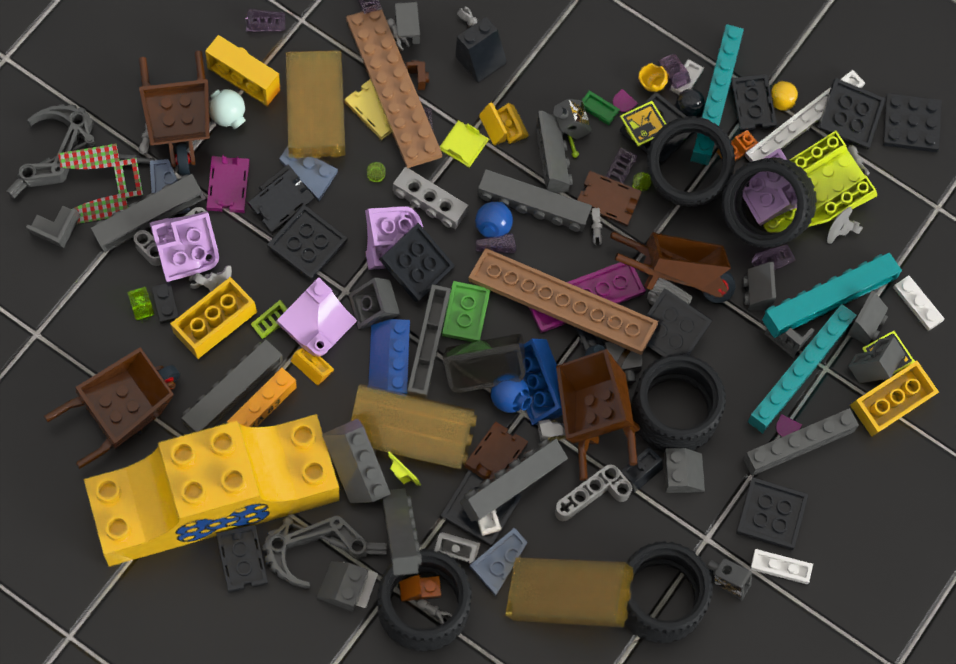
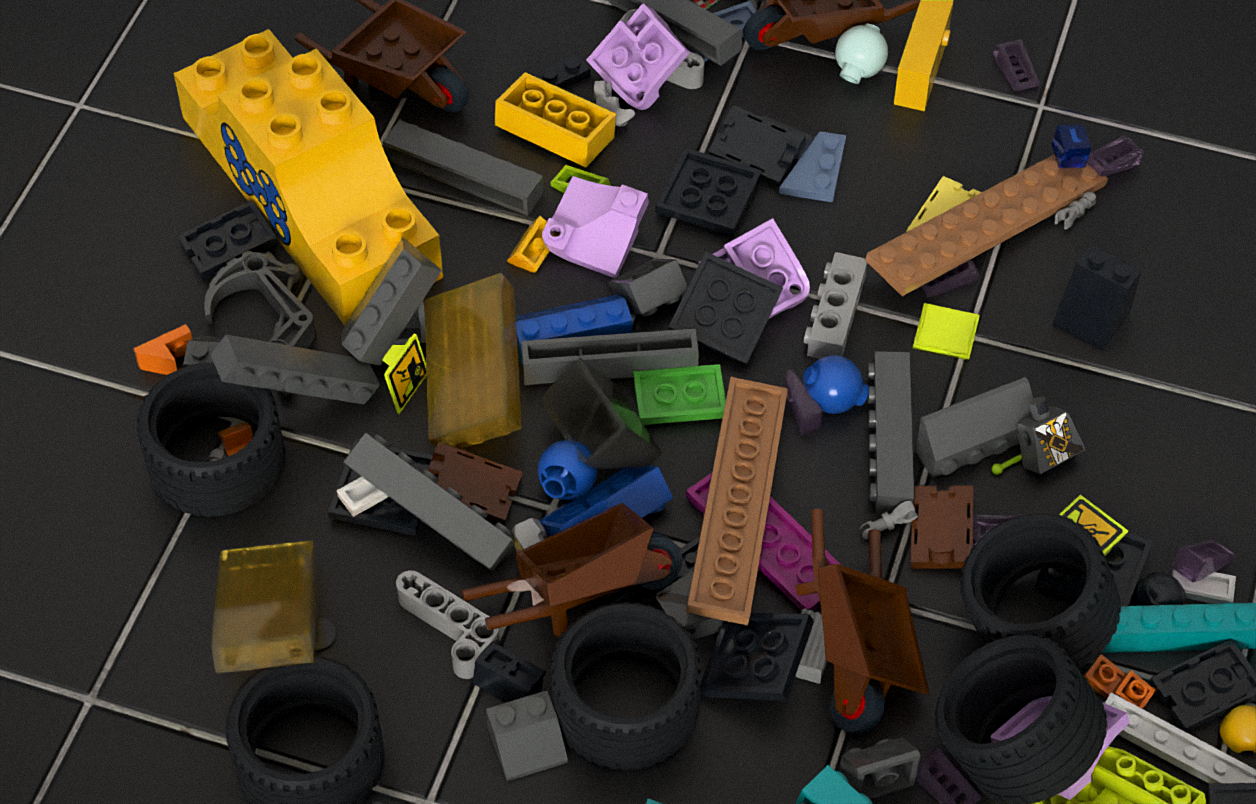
camera: 80 degrees right, 15 degrees down
clear neon green bracket [127,287,154,320] -> none
magenta piece [206,156,250,213] -> none
light orange brick [227,368,297,427] -> none
clear yellow brick [286,51,345,158] -> none
clear neon green tile [367,162,386,182] -> none
dark grey panel [395,2,420,44] -> none
reddish brown bracket [406,60,429,90] -> none
light grey brick [434,532,480,563] -> none
light grey piece [457,6,478,27] -> none
sand blue wing [469,528,527,597] -> none
yellow slope [479,102,507,145] -> none
yellow slope [497,103,529,144] -> none
green tile [582,90,620,126] -> none
magenta piece [613,89,638,112] -> none
yellow hair [638,63,668,92] -> none
none -> orange slope [133,324,192,375]
none -> clear blue brick [1052,125,1091,168]

